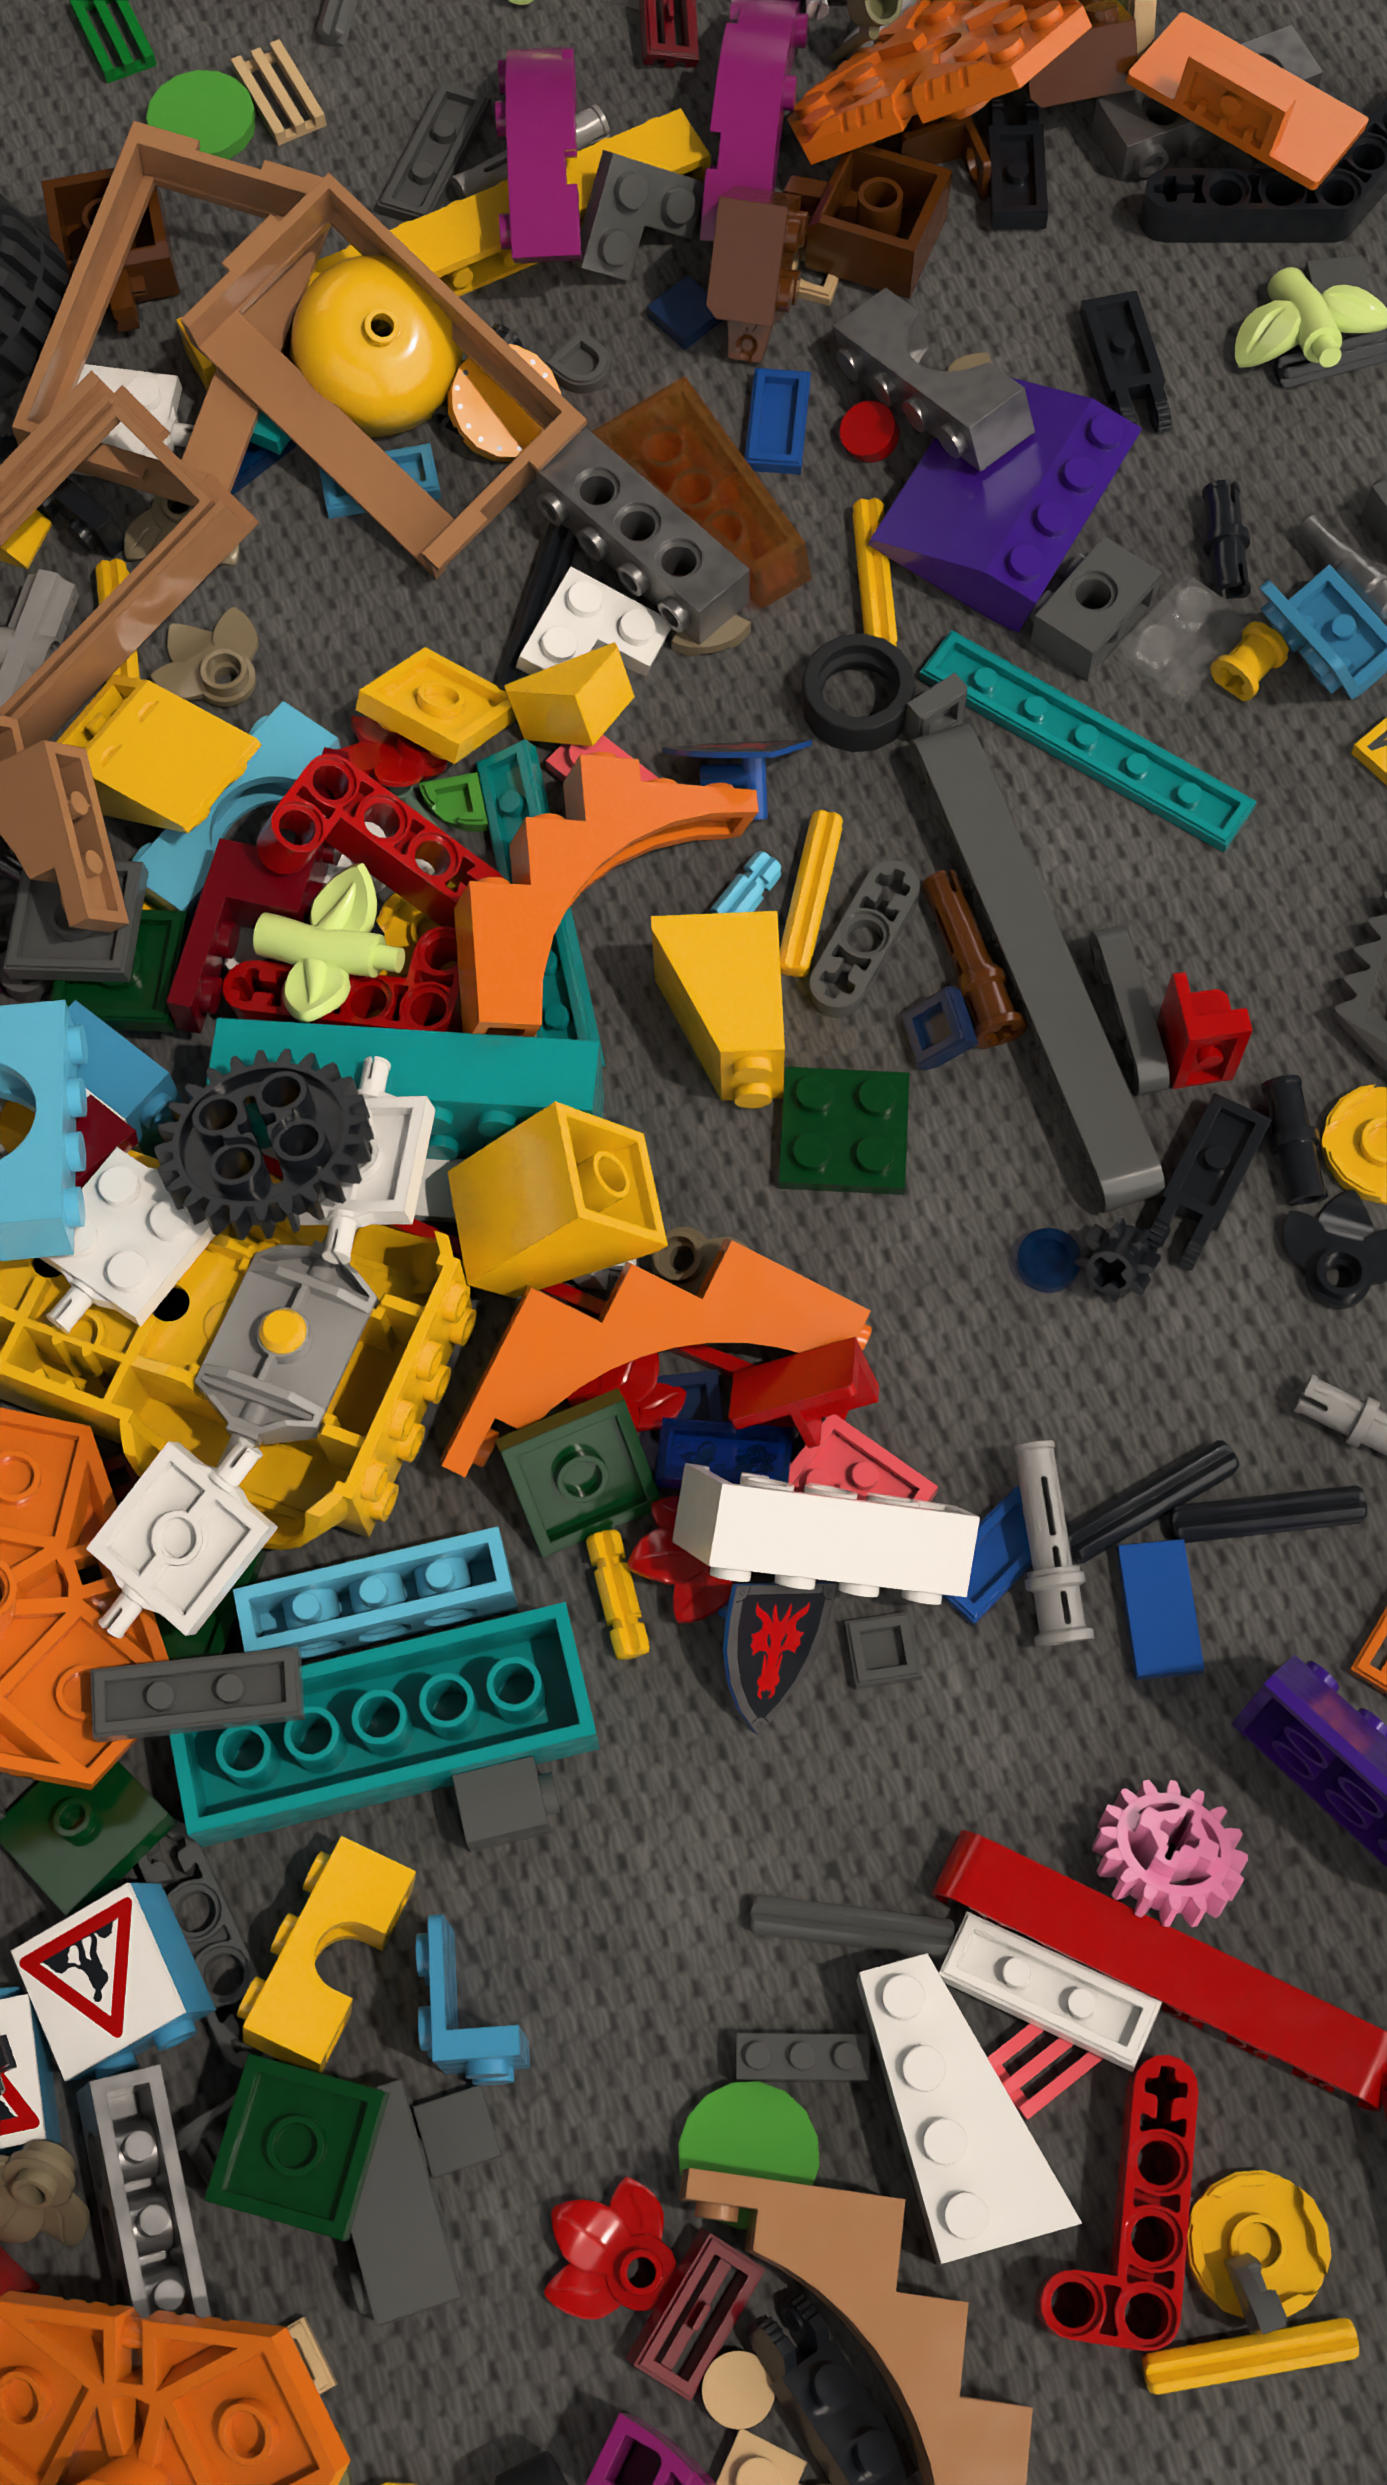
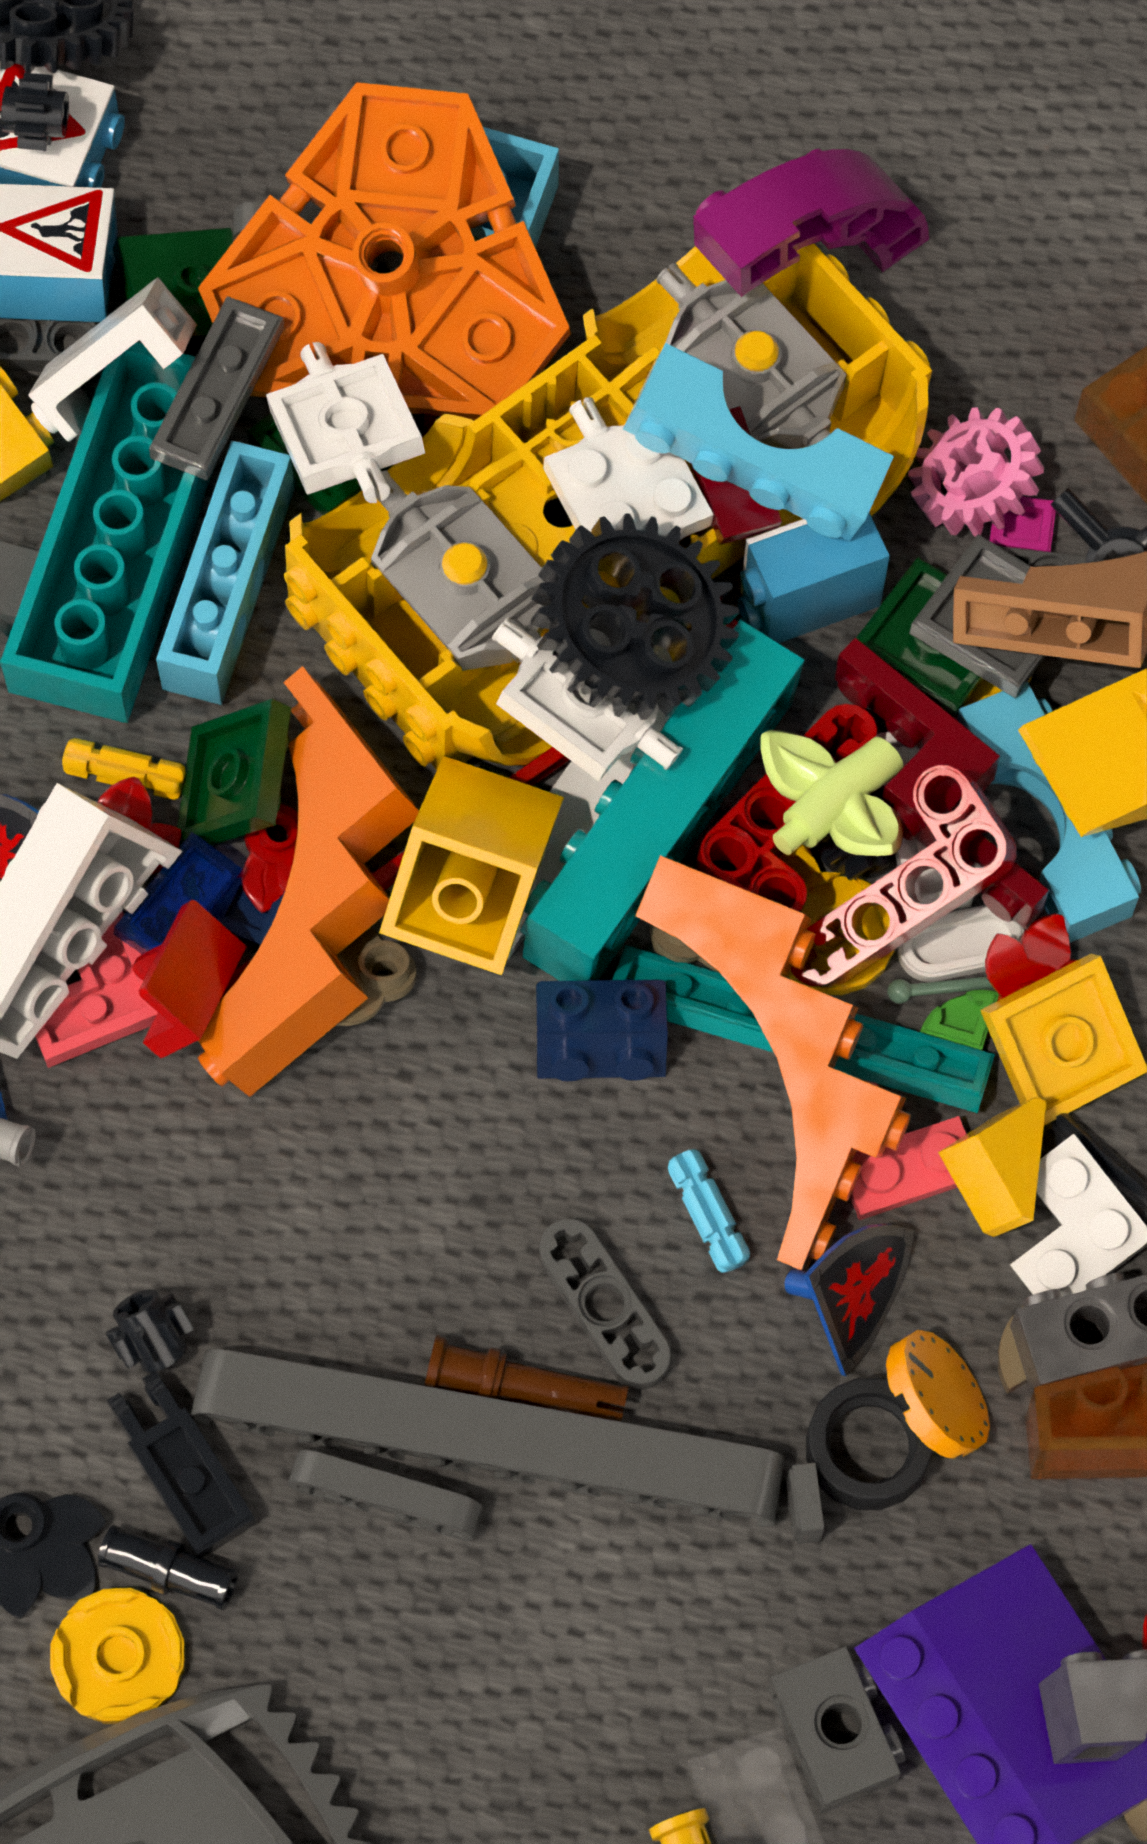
camera: 115 degrees right, 0 degrees up
yellow slope [651,911,785,1109] -> none
dark green plate [779,1066,910,1195] -> none
yellow axle [780,810,843,978] -> none
yellow axle [852,497,897,647] -> none
dark blue tile [900,985,979,1070] -> none
teal tile [919,630,1257,853] -> none
clear blue tile [1016,1228,1080,1293] -> none
red panel [1156,972,1253,1089] -> none
none -> white panel [28,277,197,442]
none -> dark blue bracket [536,980,668,1081]
none -> light orange tile [886,1330,990,1459]

